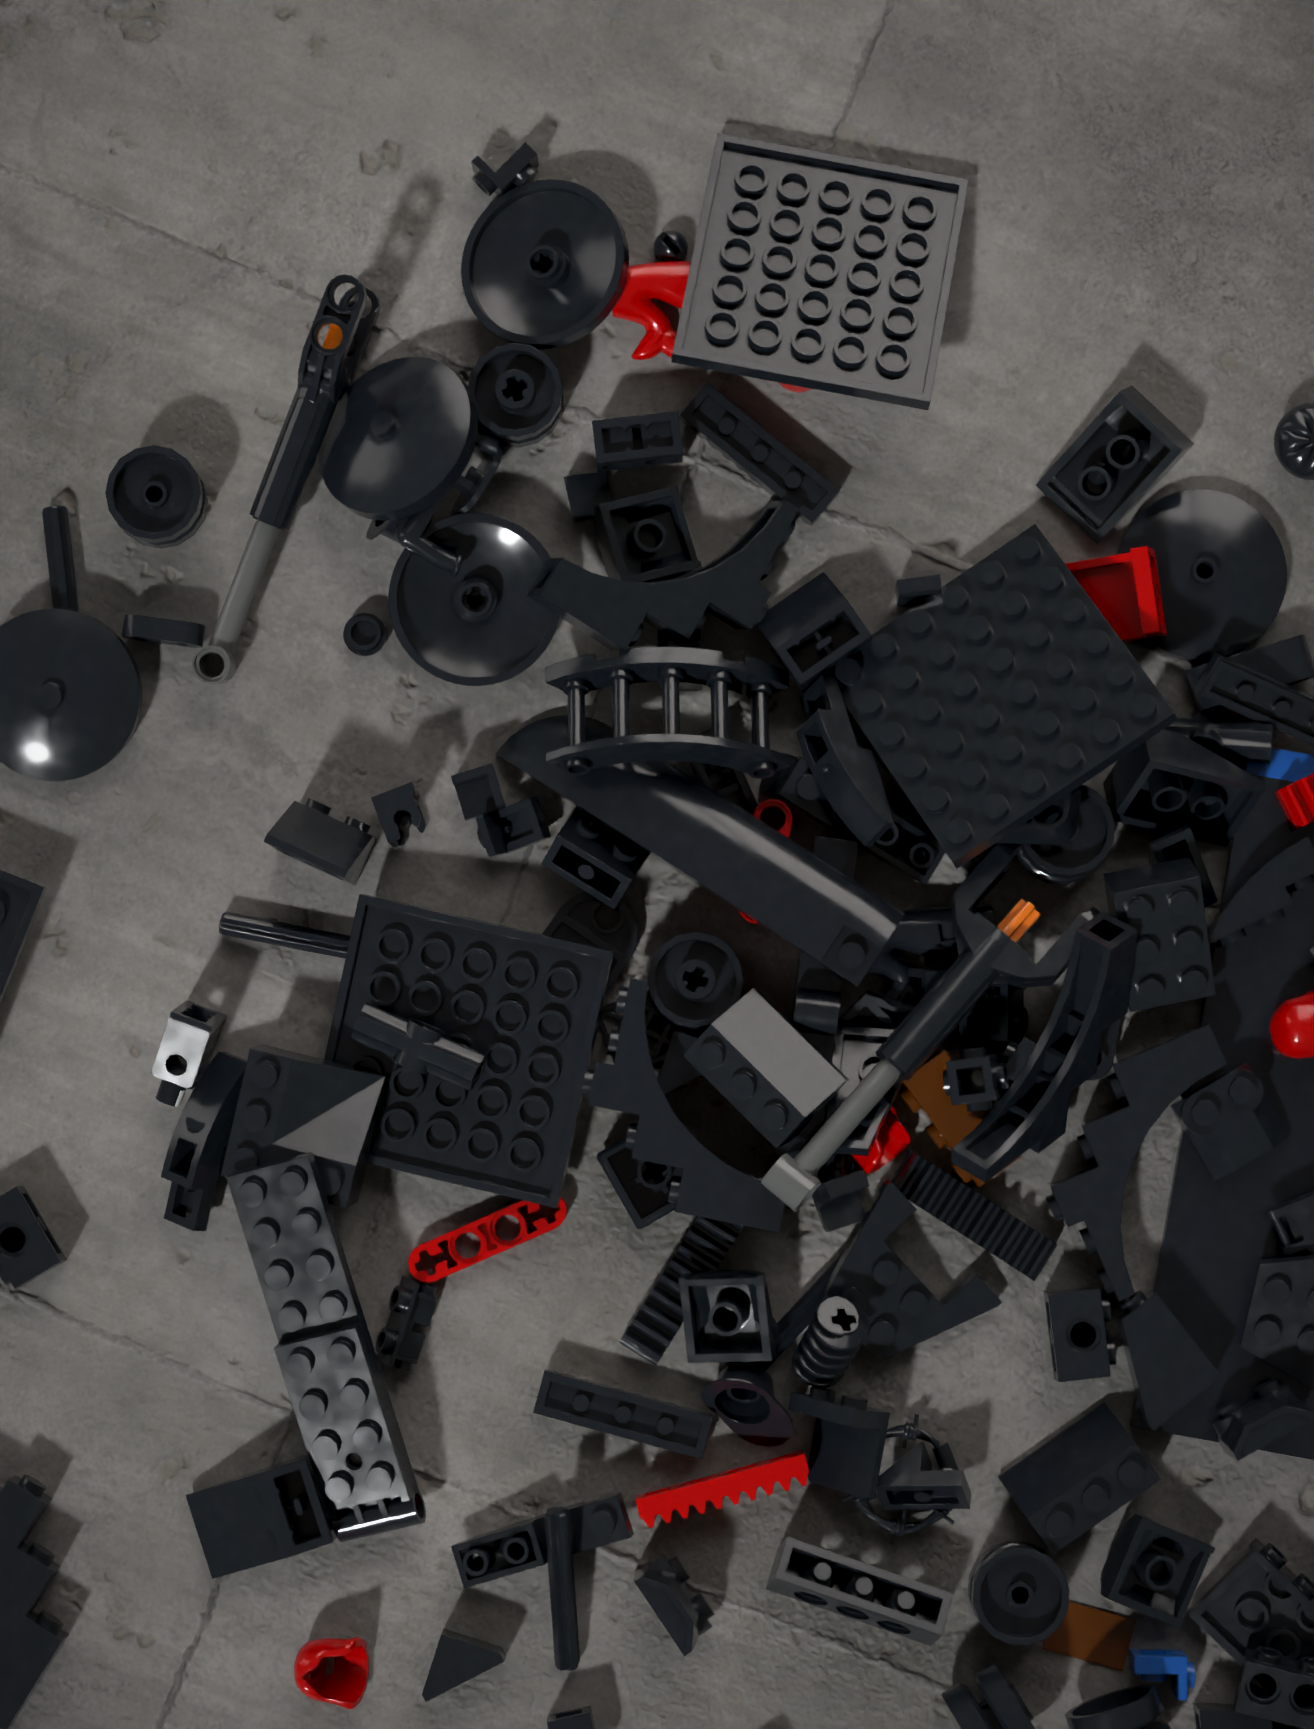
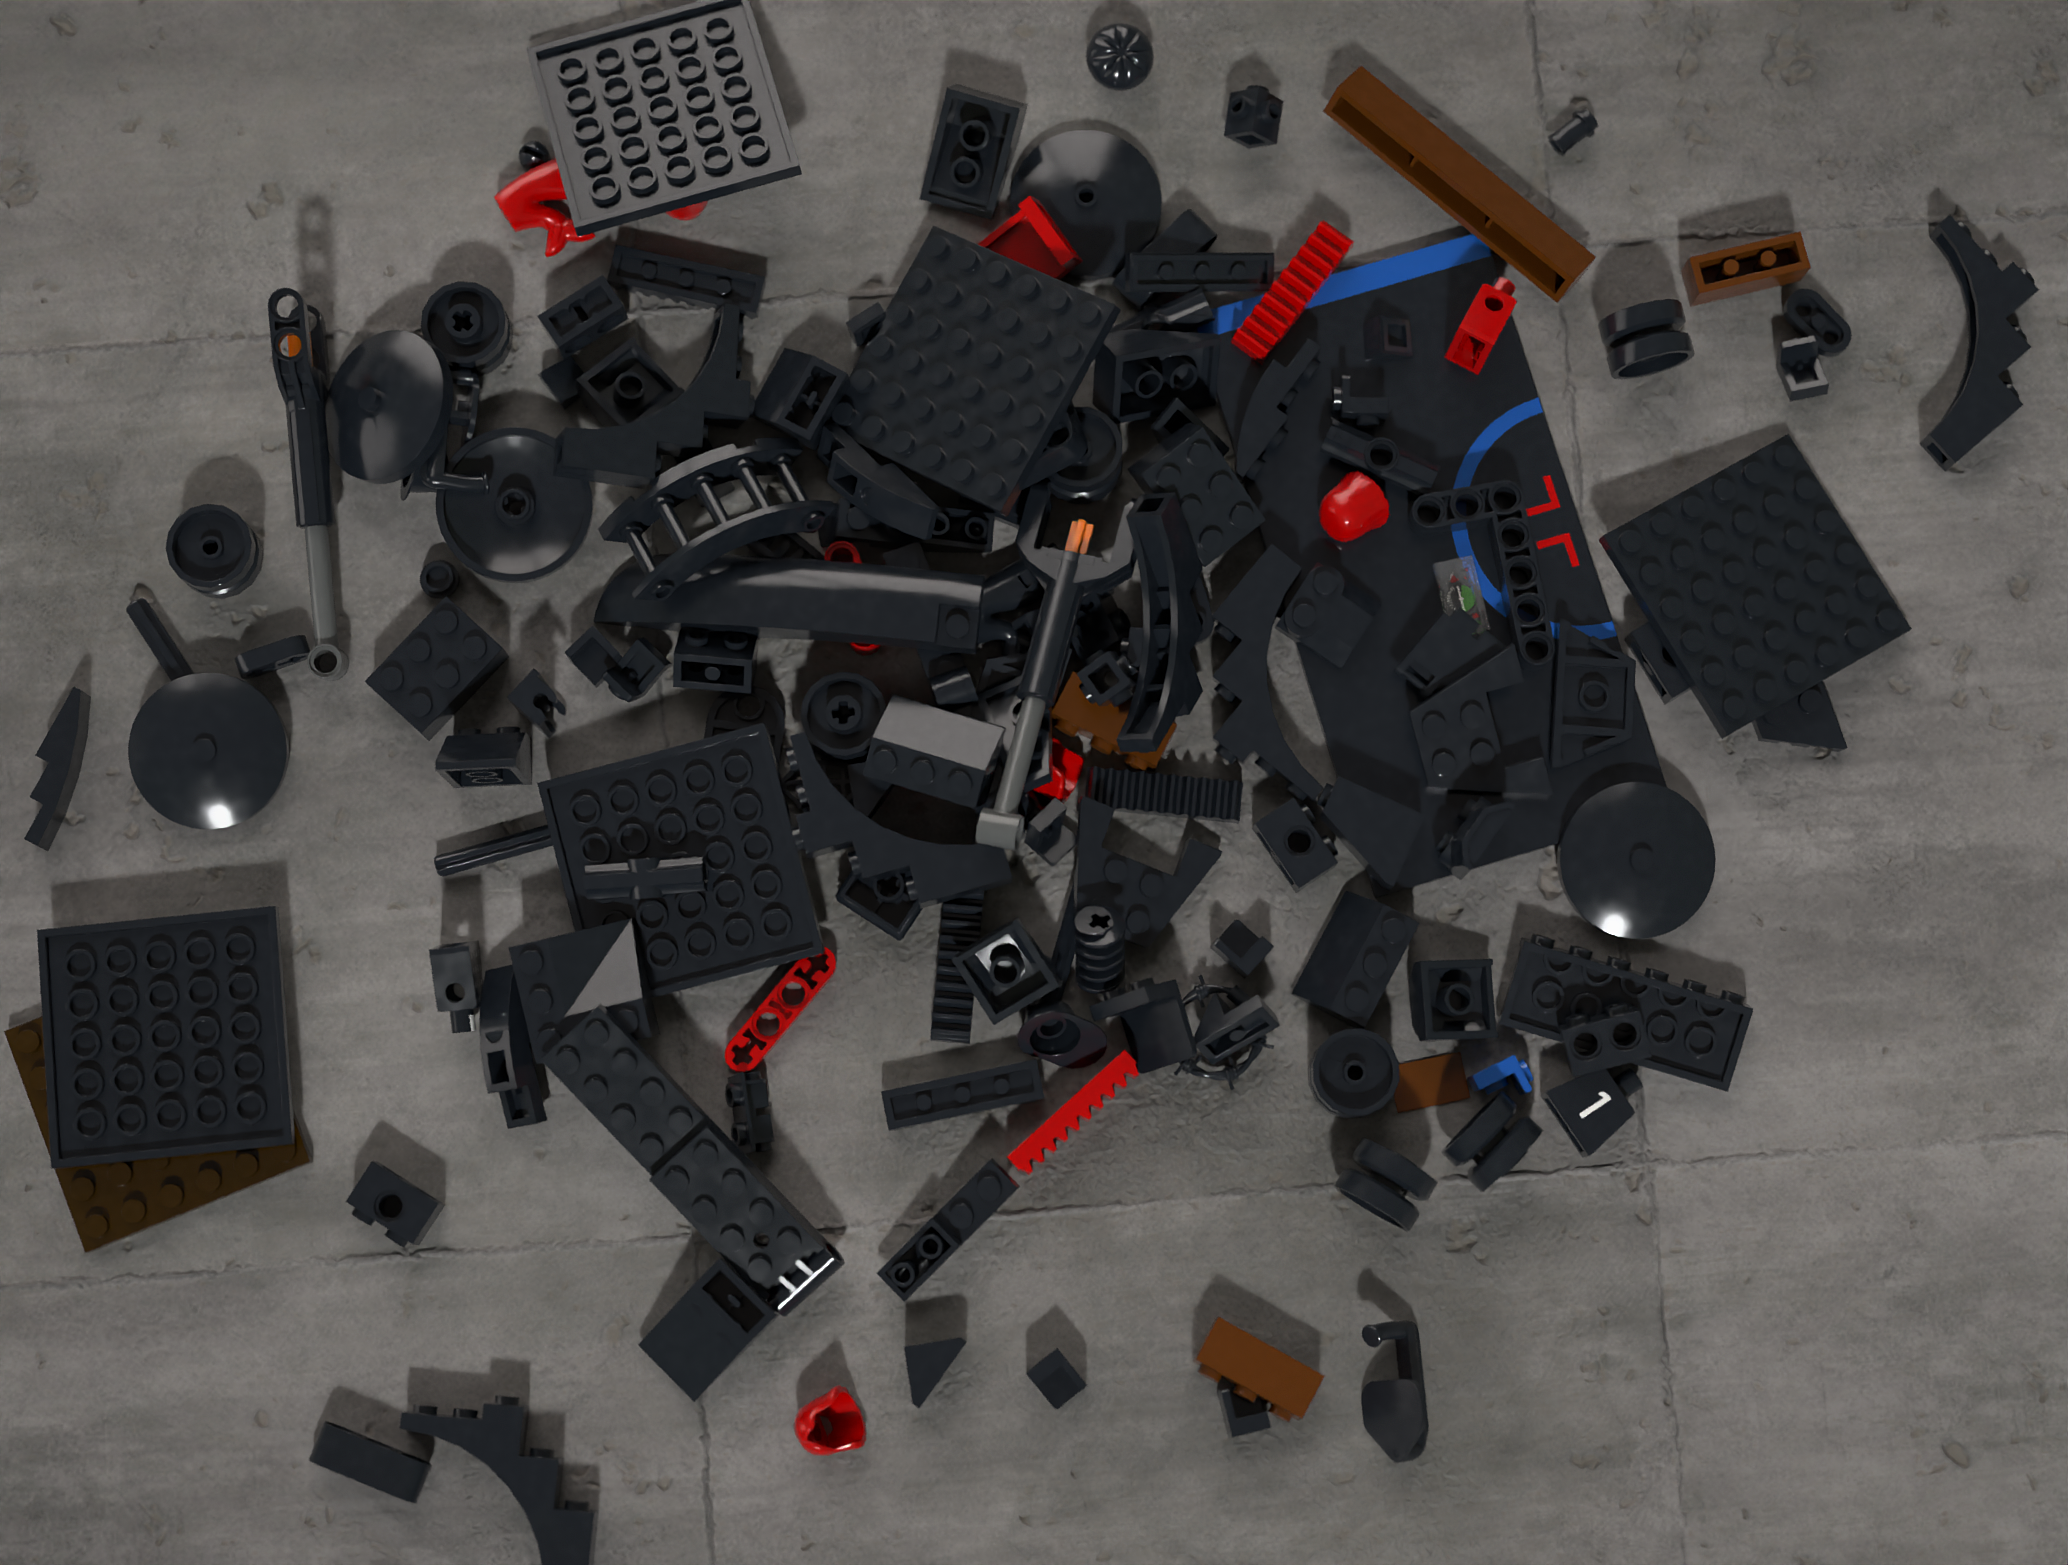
camera: 30 degrees left, 5 degrees down
black dish [461,179,629,350] -> none
black bracket [471,142,539,197] -> none
black axle [544,1506,580,1671] -> none
black slope [634,1553,715,1656] -> none
black brick [766,1536,953,1646] -> none
none -> black brick [365,596,509,741]
none -> black panel [1210,920,1274,979]

